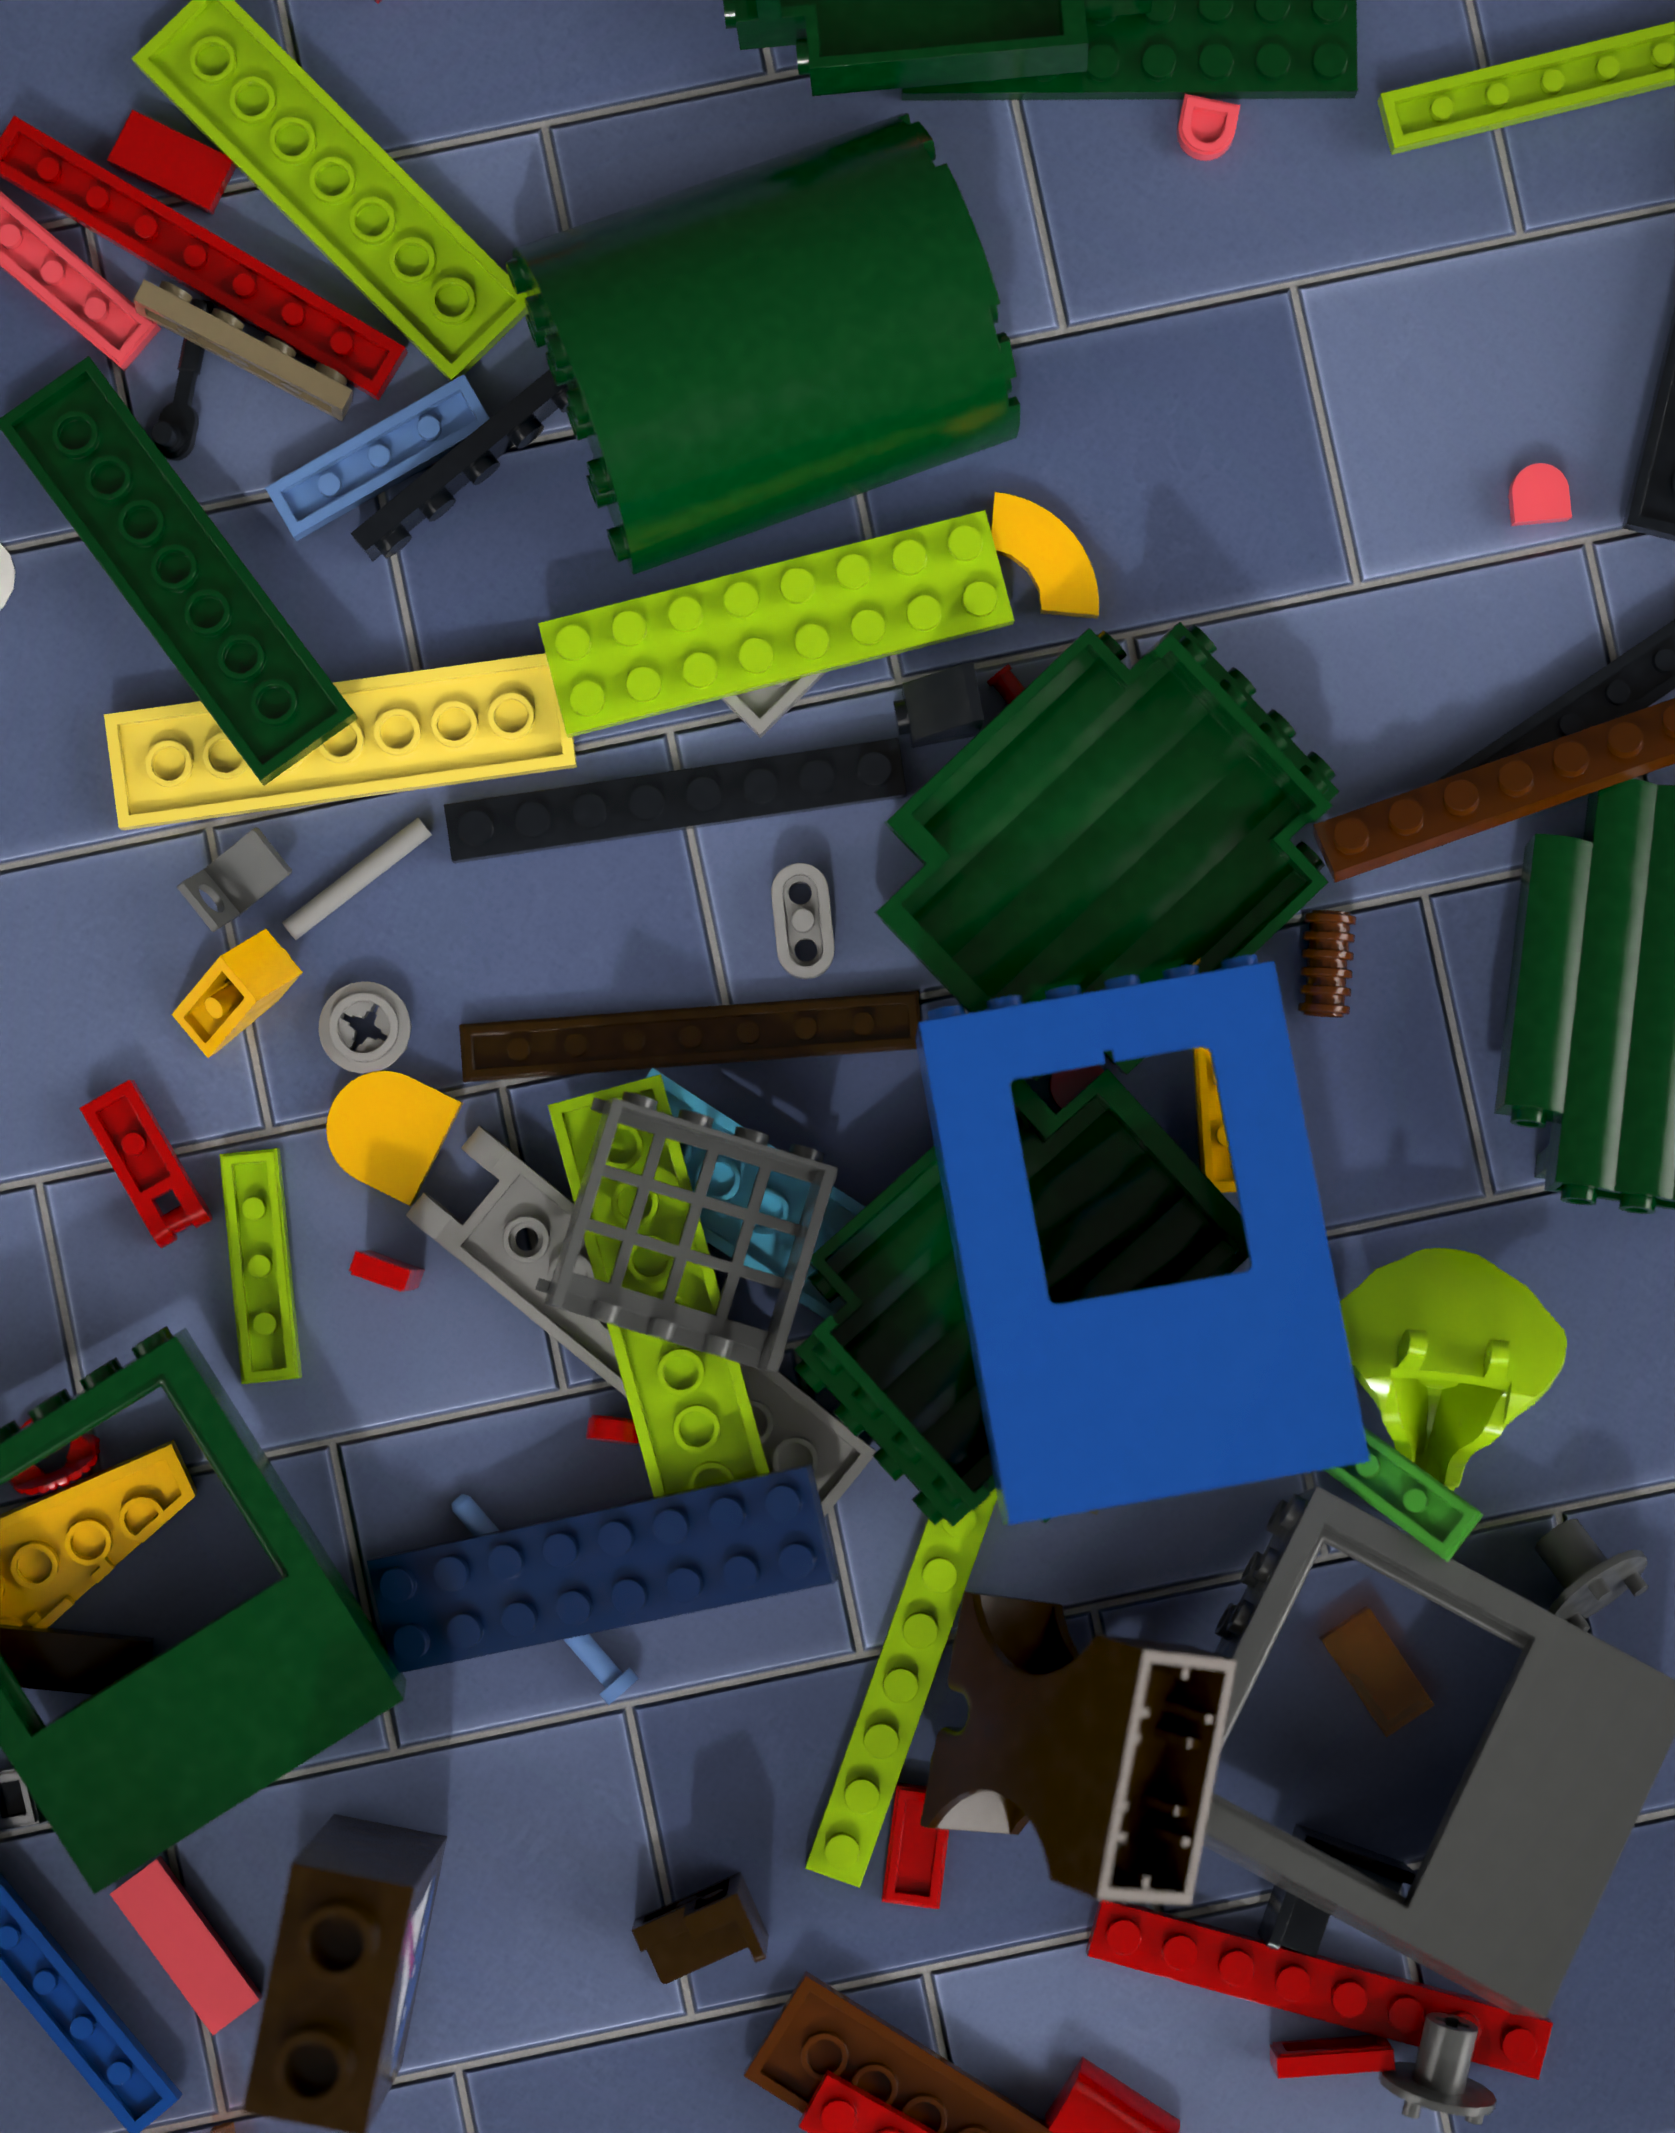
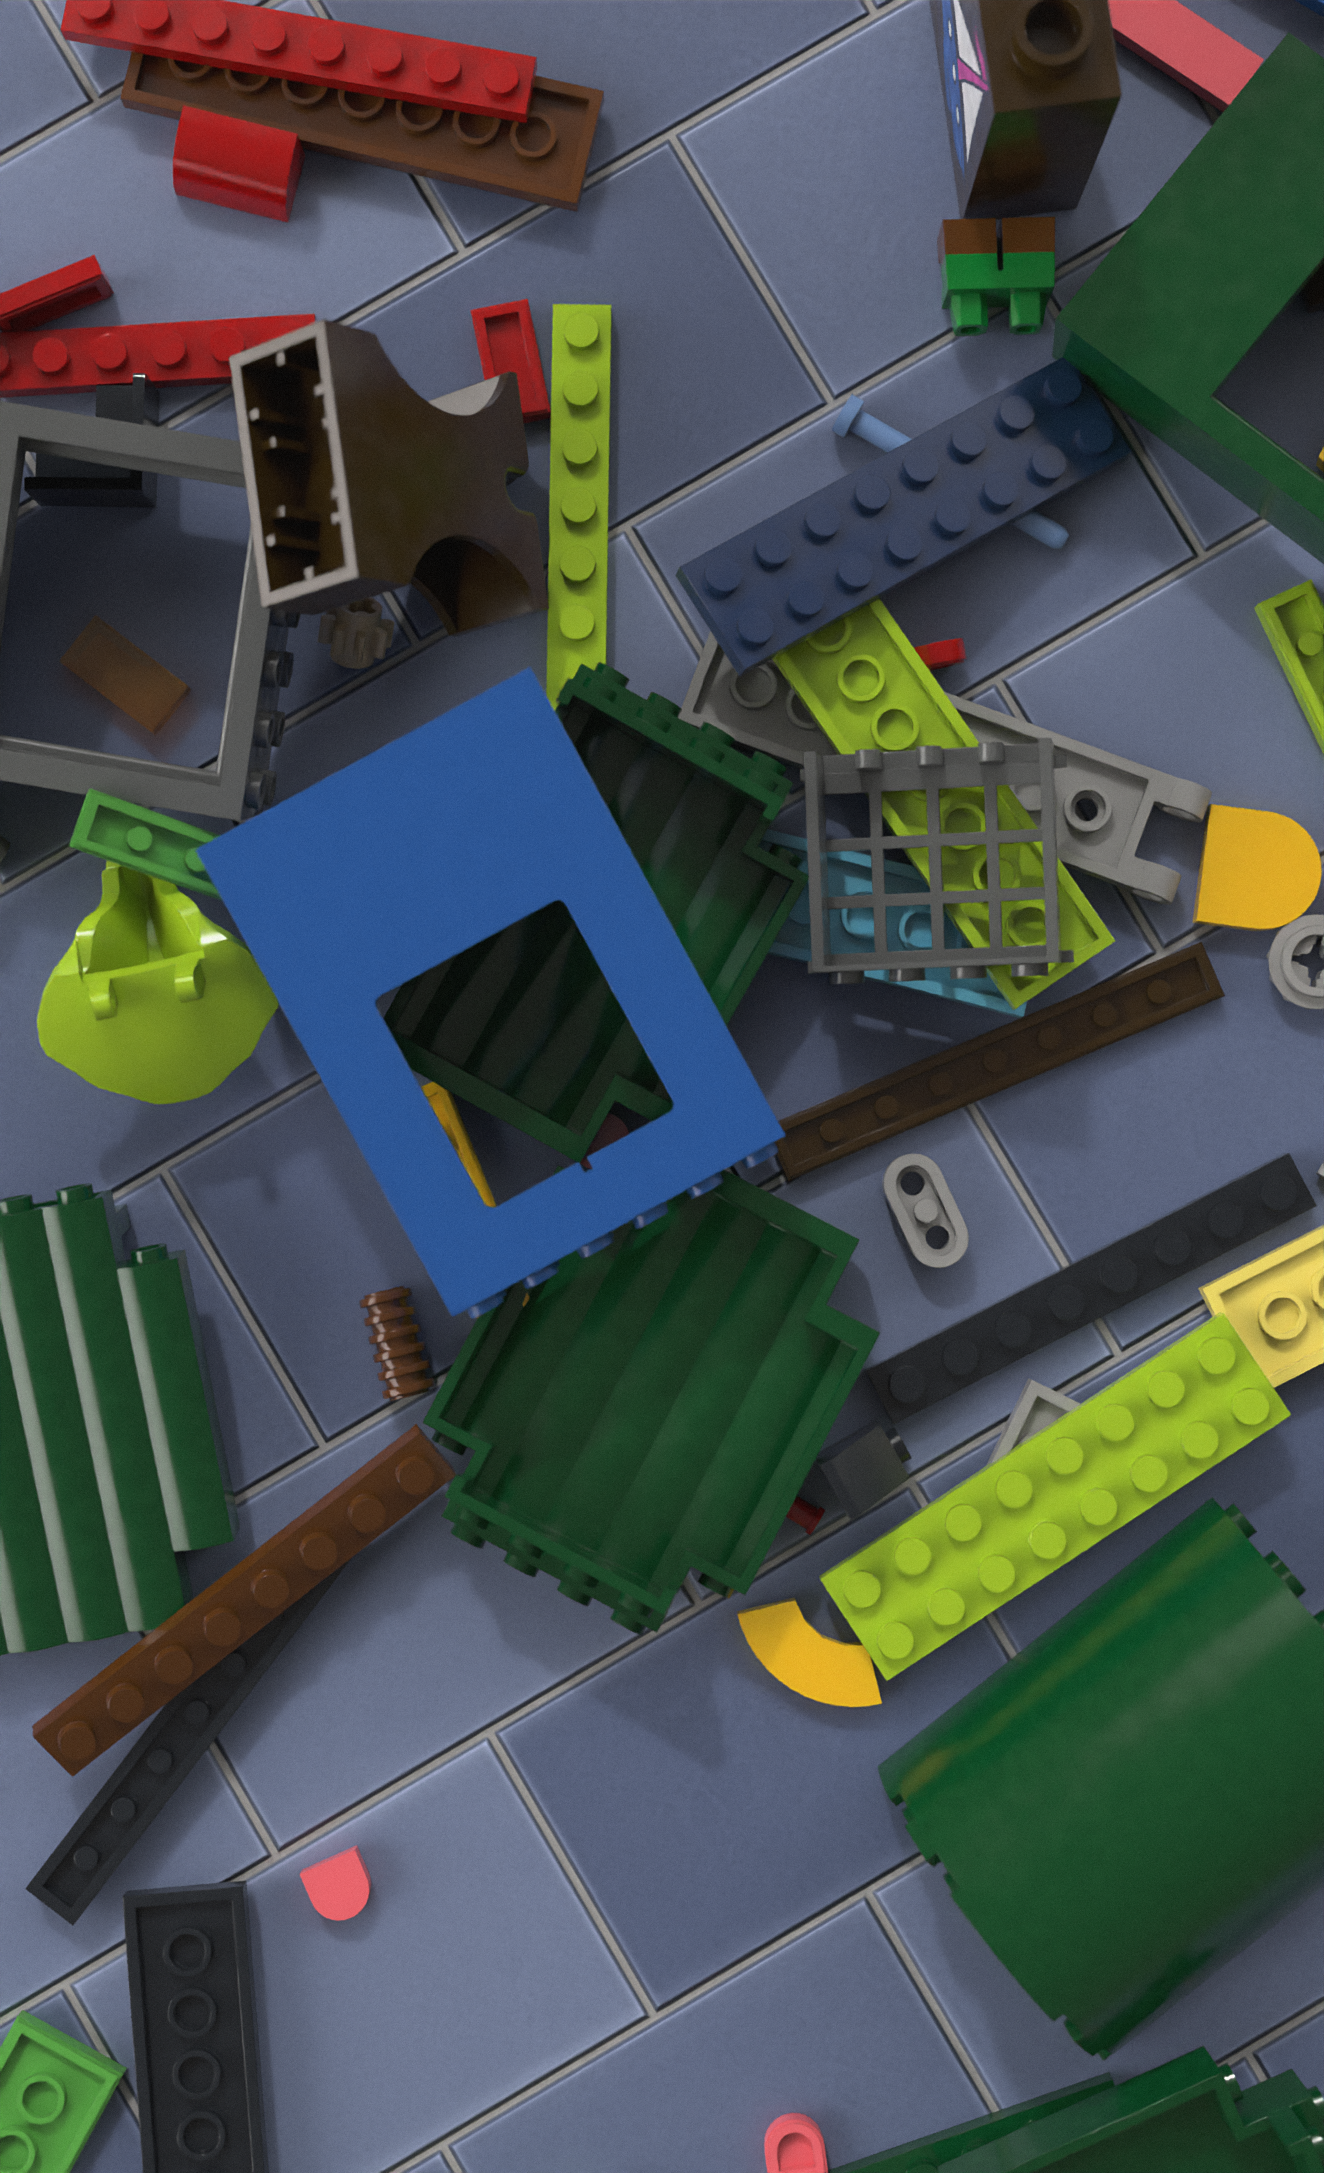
camera: 165 degrees right, 0 degrees up
red tile [349,1250,425,1292] -> none
dark brown panel [631,1872,769,1984] -> none
none -> tan gear [318,598,395,669]
none -> green hips [937,216,1055,336]

